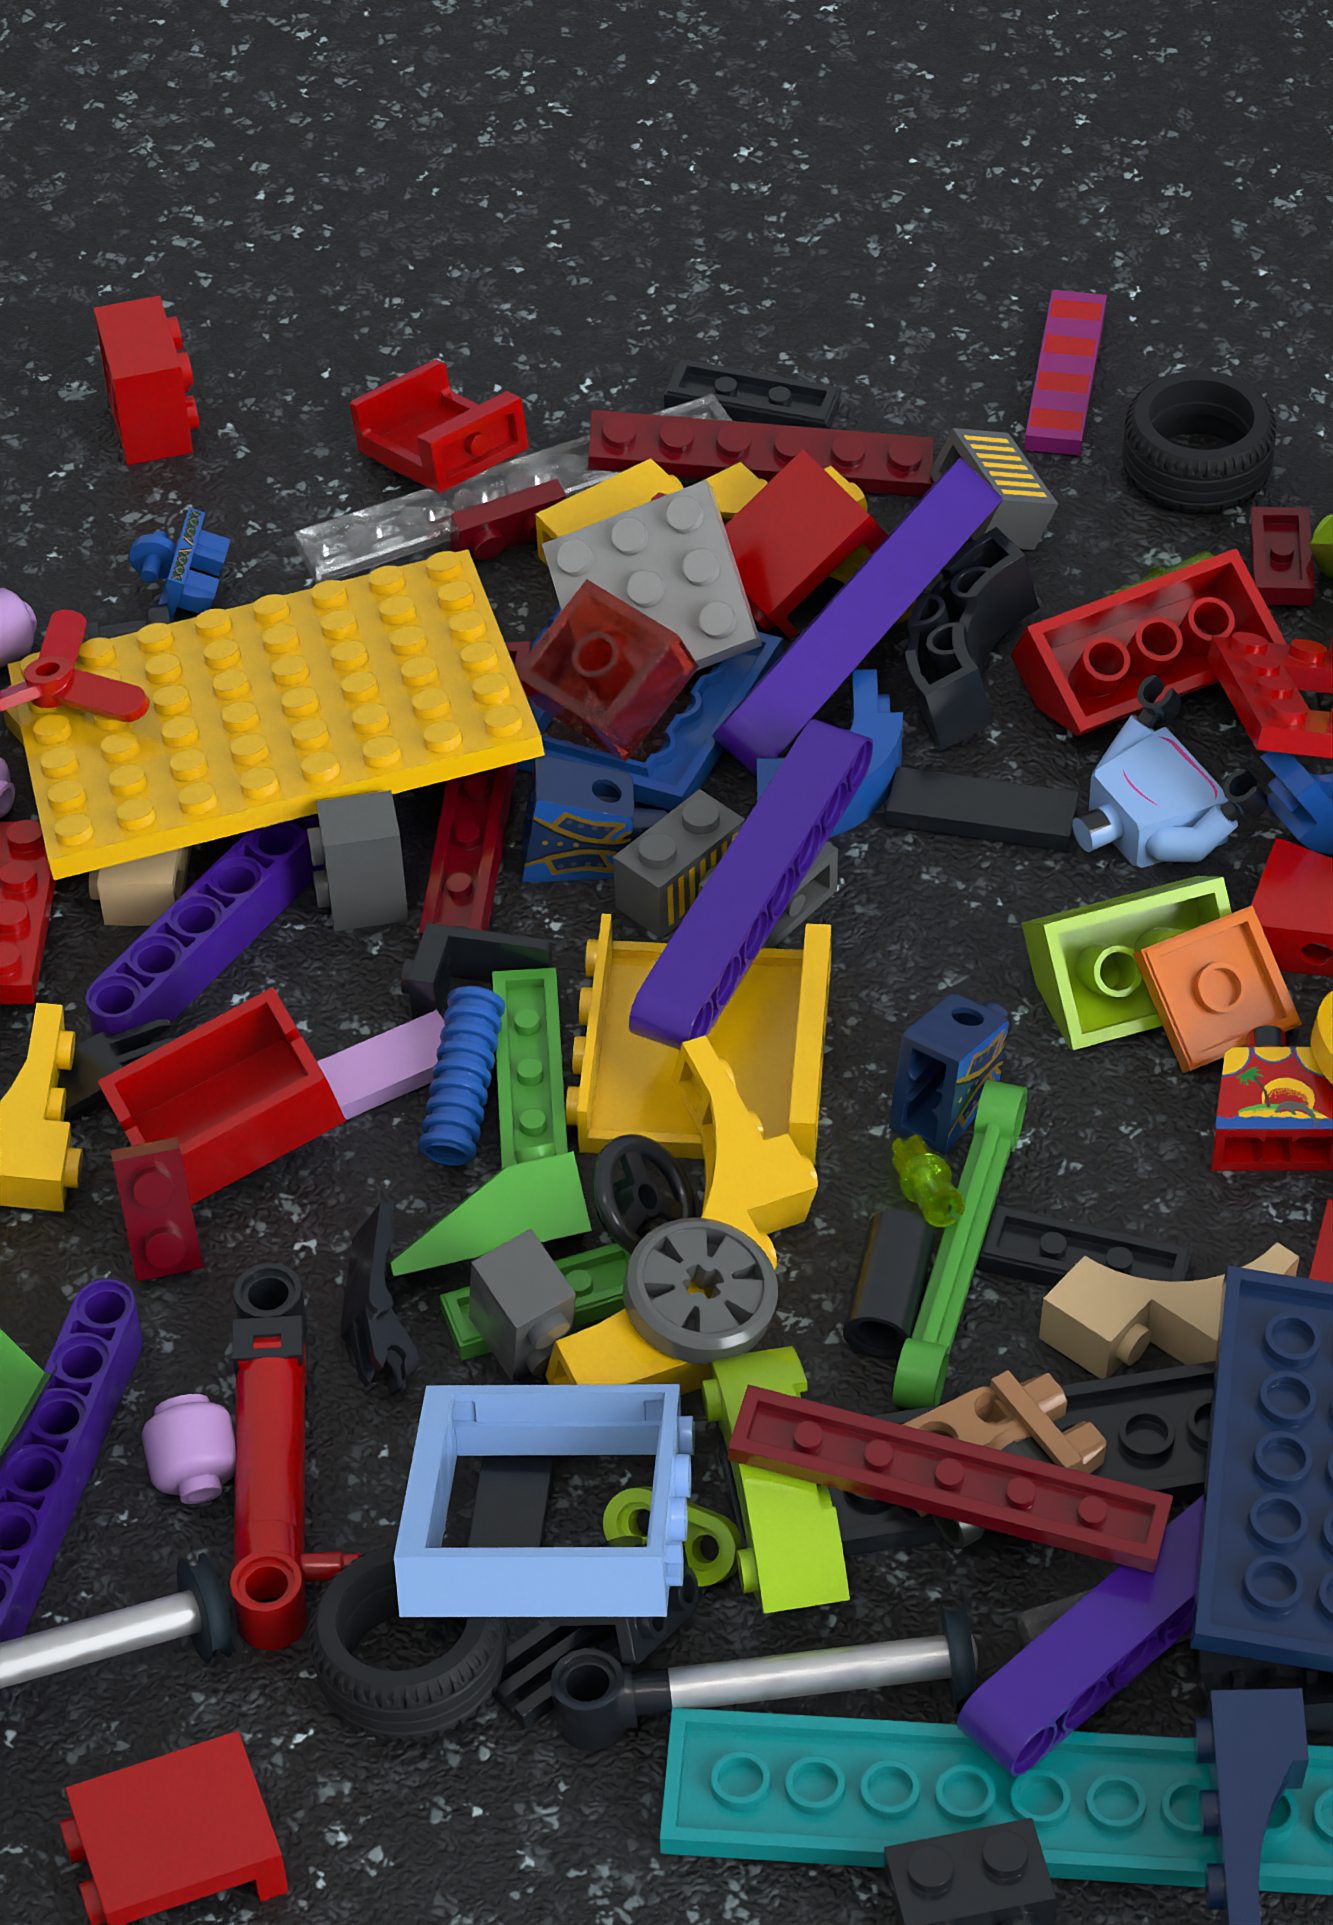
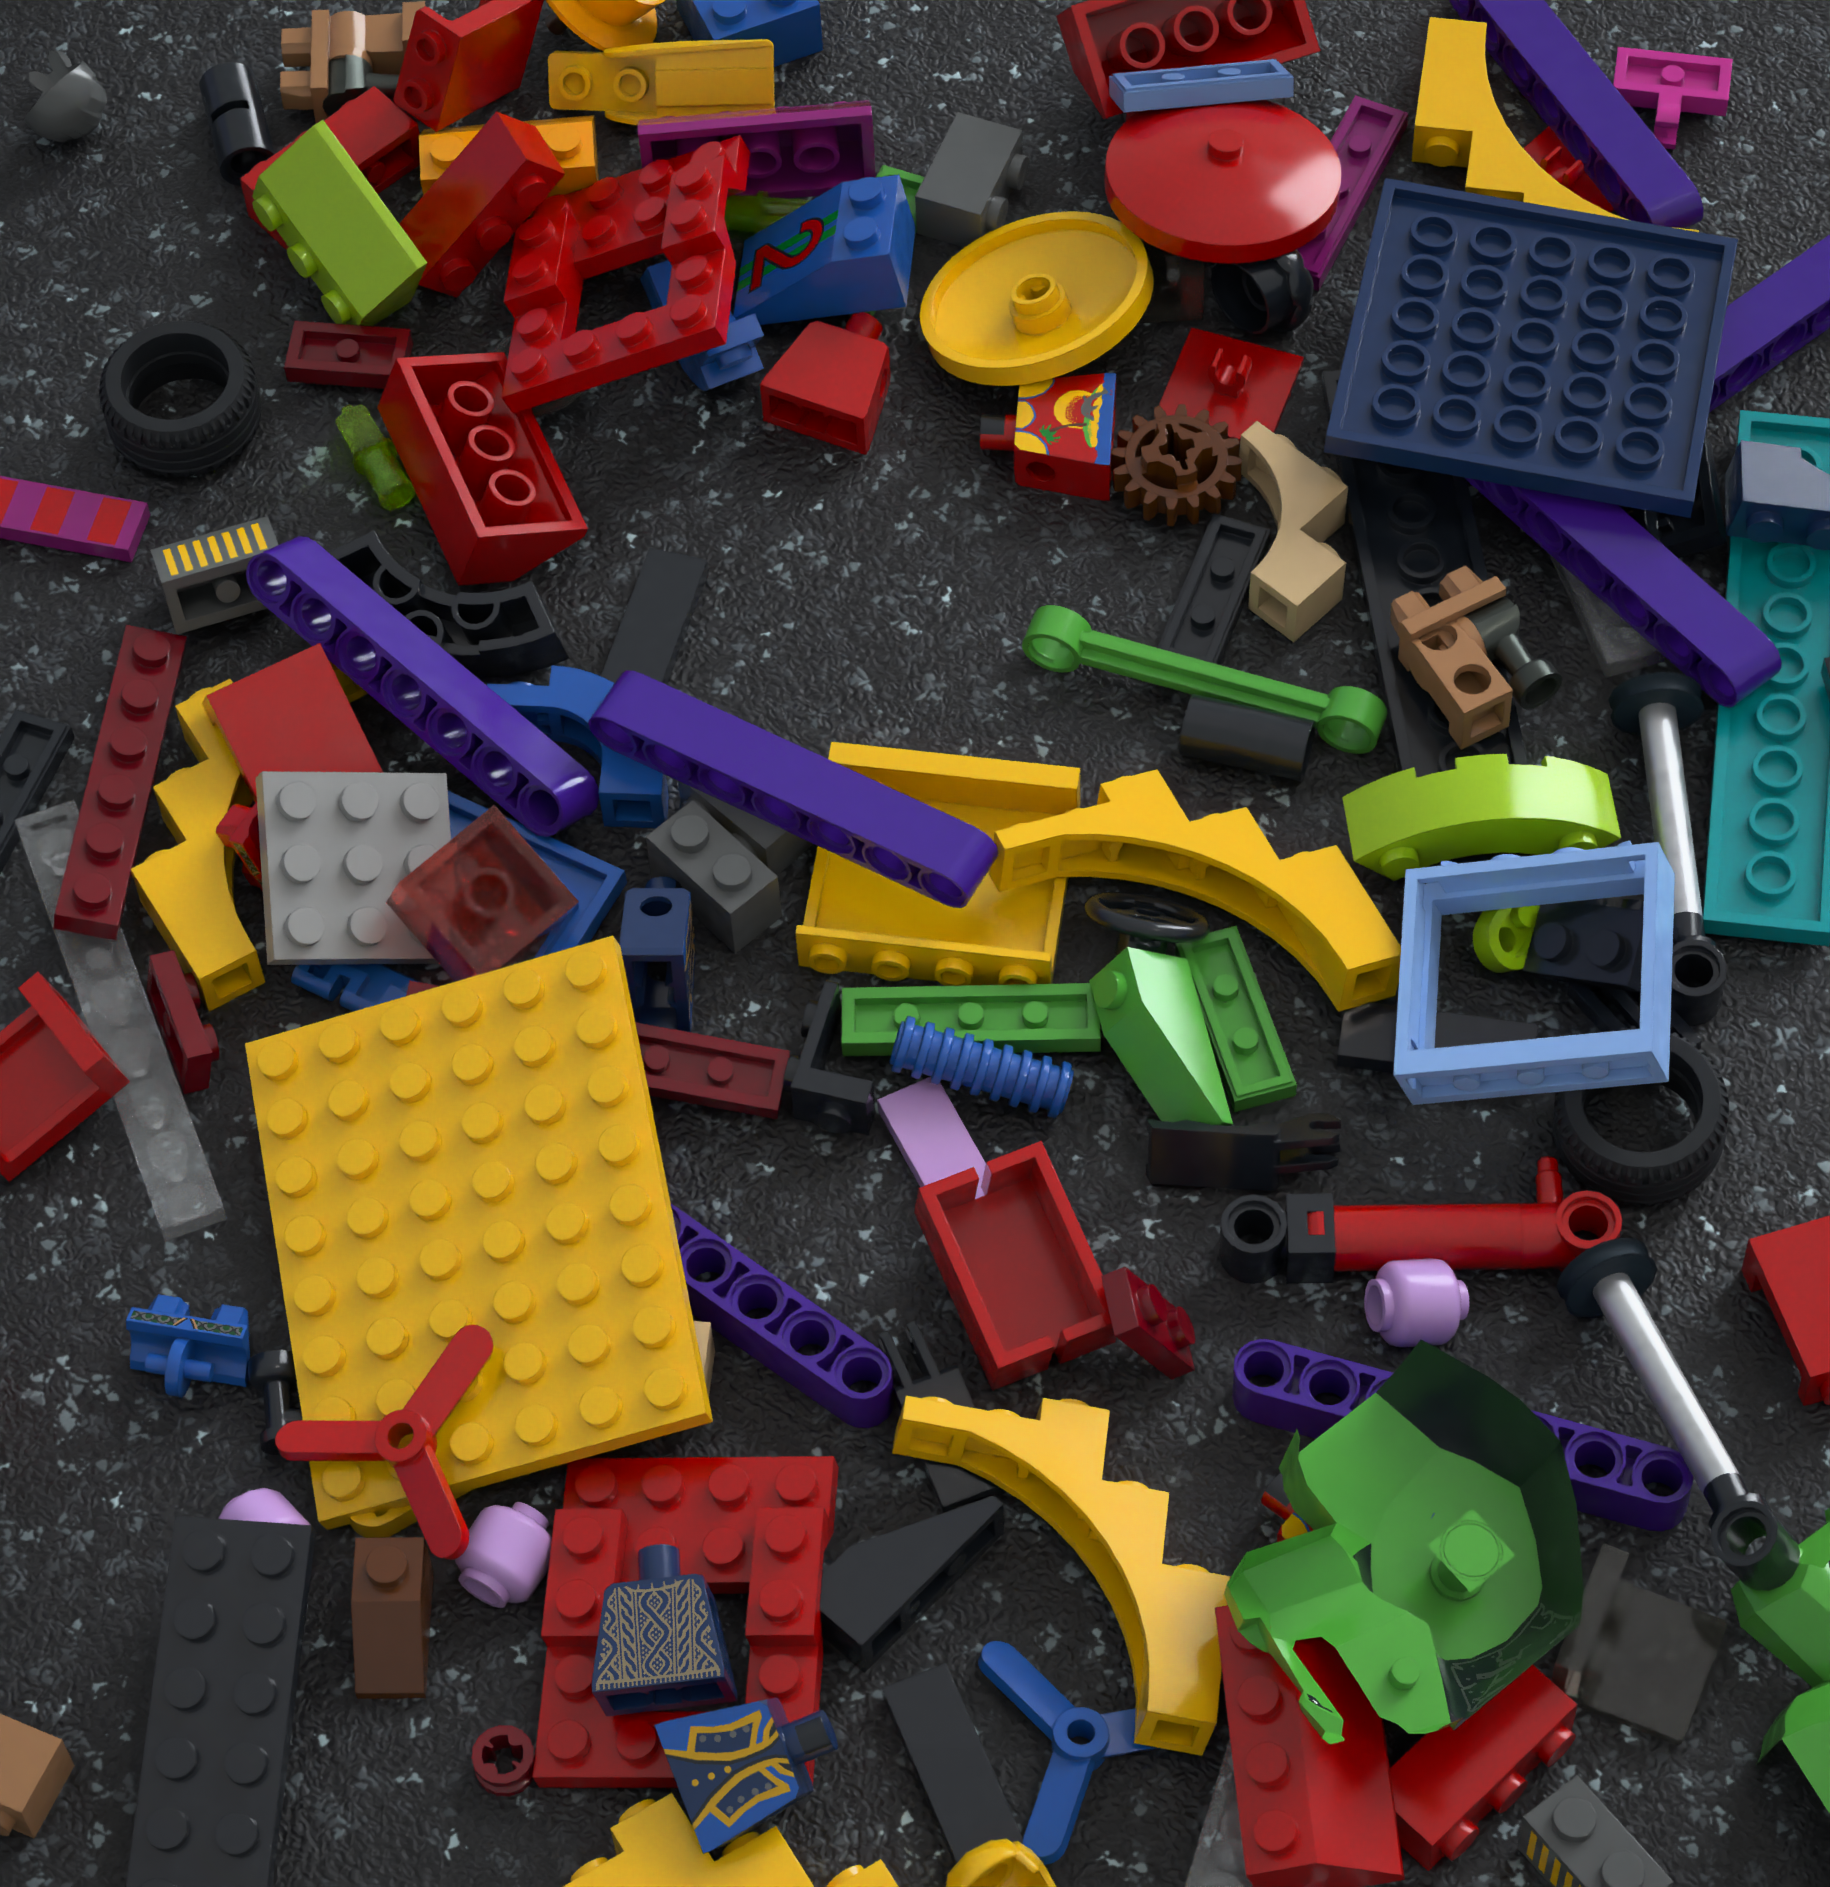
camera: 85 degrees left, 10 degrees up
dark grey brick [307,790,409,932] -> none
dark grey brick [469,1229,576,1380] -> none
dark grey wheel [623,1218,778,1364] -> none
dark red plate [728,1384,1173,1573] -> none
dark blue torso [889,994,1012,1155] -> none
clear neon green axle [891,1134,965,1227] -> none
lime slope [1021,876,1232,1050] -> none
light blue torso [1072,675,1268,868] -> none
orange tile [1133,905,1302,1073] -> none
none -> reddish brown gear [1111,404,1242,526]

